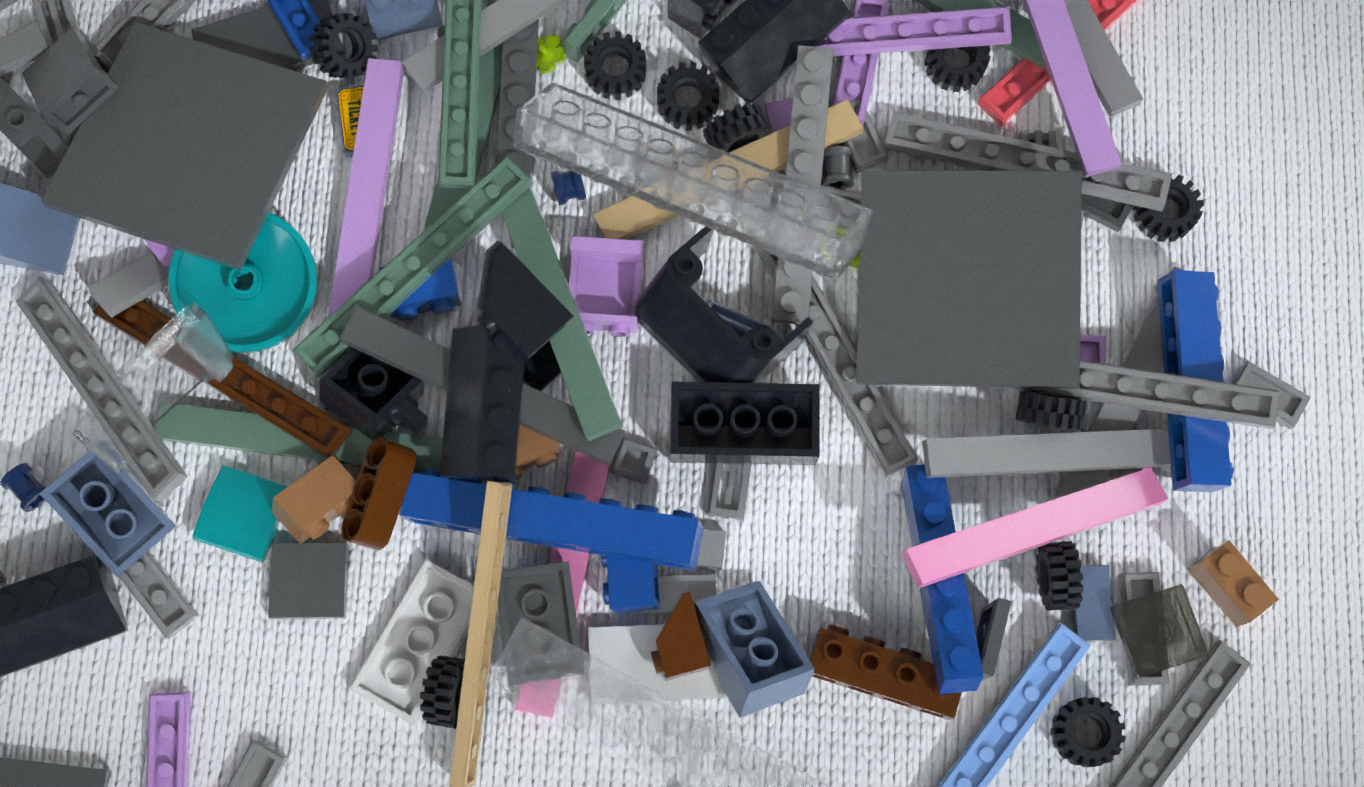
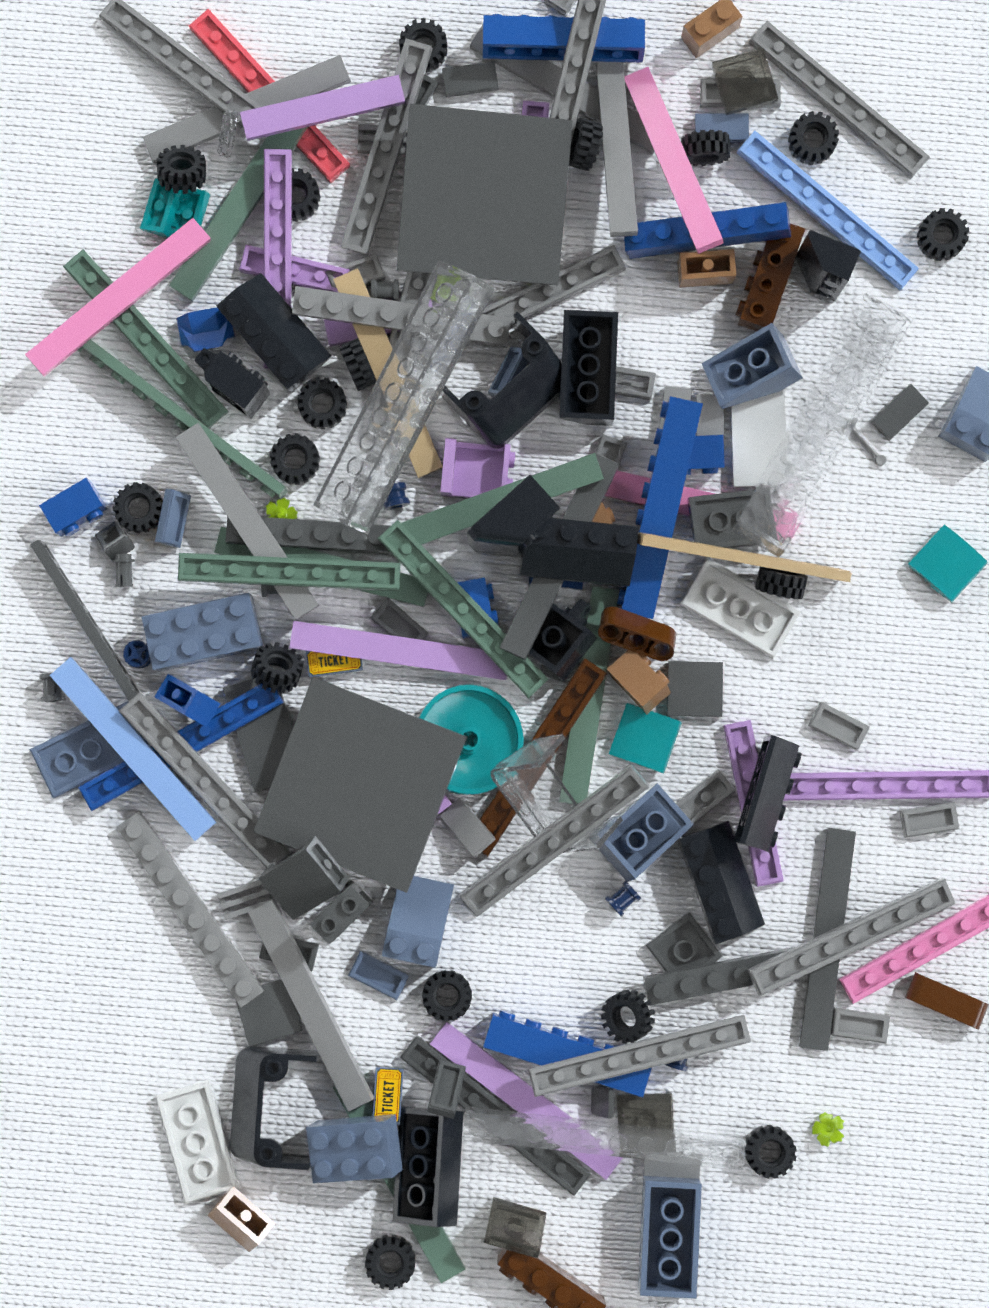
camera: 85 degrees left, 10 degrees up
reddish brown slope [651,592,710,681] -> none
dark grey tile [976,598,1012,681] -> none
none -> dark grey tile [370,598,429,640]
none -> dark grey tile [442,61,498,98]
none -> medium nougat brick [677,249,736,288]
none -> lavender tile [723,720,784,887]
none -> black slope [733,735,802,852]
none -> black slope [796,230,861,302]

